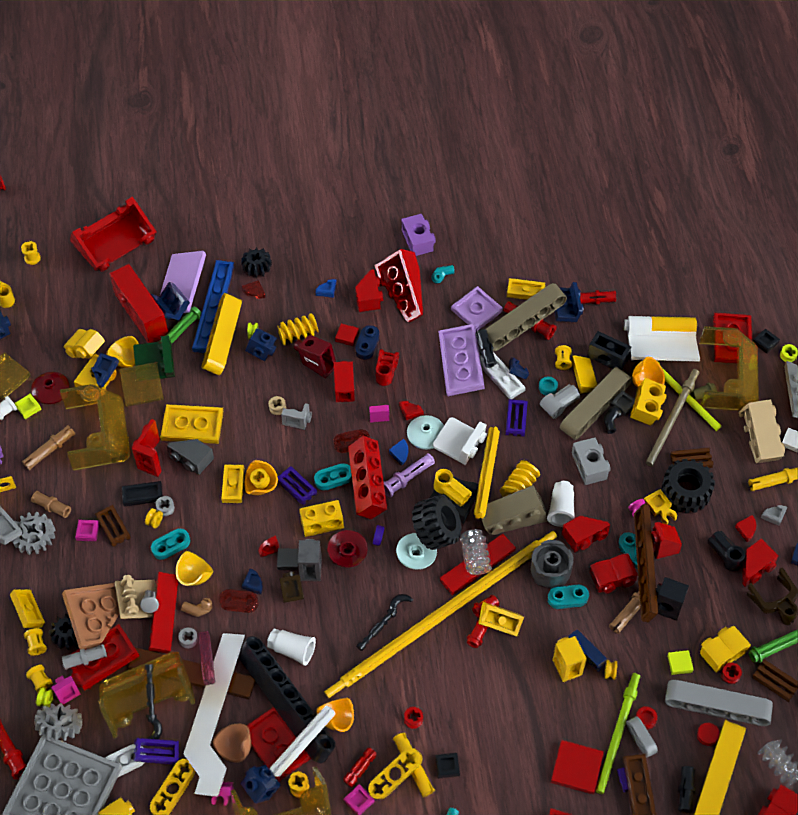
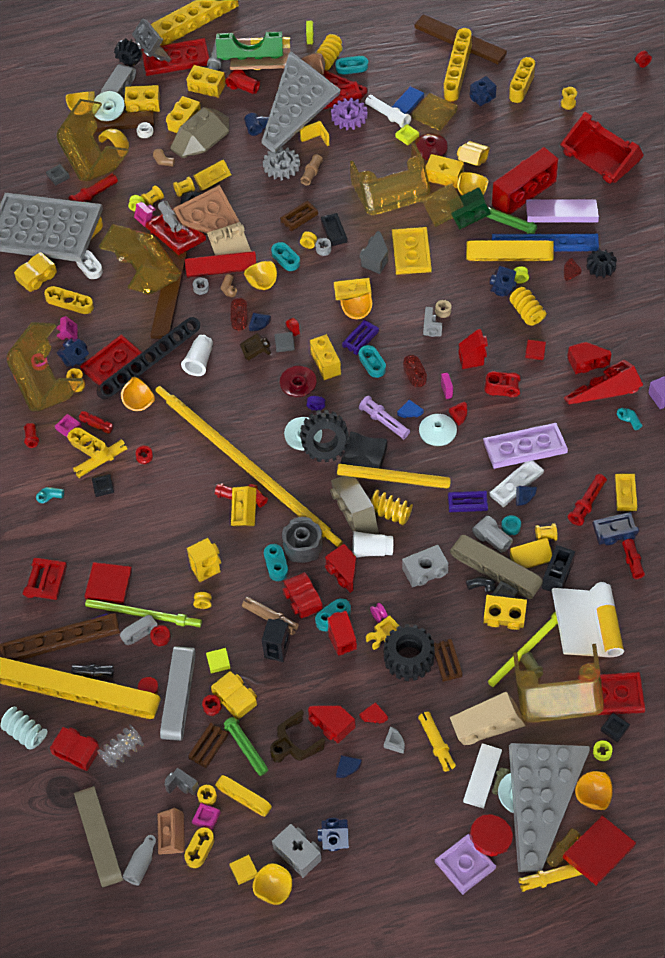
camera: 85 degrees right, 0 degrees up
medium nougat pin [21,425,75,471] -> none
light grey gear [34,703,83,741] -> none
dark pink tile [75,520,99,541] -> none
dark blue slope [92,353,119,388] -> none
red bracket [132,419,162,477] -> none
dark purple tile [134,738,179,765] -> none
light grey piece [140,590,159,613] -> none
black piece [145,664,163,740] -> none
dark blue bracket [151,282,190,321] -> none
white sticker [184,633,245,797] -> none
clear pink axle [198,631,215,685] -> none
nougat helmet [213,724,251,763] -> none
yellow bush [250,469,270,489] -> none
white axle [270,706,335,777] -> none
dark red torso [294,335,336,379] -> none
flat silver brick [298,539,322,581] -> none
blue tile [315,279,337,298] -> none
red brick [348,436,387,519] -> none
dark blue plate [355,325,379,360] -> none
black piece [356,594,413,651] -> none
white bracket [433,417,487,465] -> none
yellow piece [434,469,472,507] -> none
red tile [440,534,516,596] -> none
lavender tile [451,286,503,332] -> none
clear piece [460,529,492,575] -> none
black pin [475,329,497,368] -> none
dark tan beam [486,283,567,351] -> none
dark blue slope [568,630,607,672] -> none
light orange helmet [632,357,665,388] -> none
reddish brown tile [634,504,658,623] -> none
dark tan bar [646,369,700,466] -> none
black piece [707,531,745,571] -> none

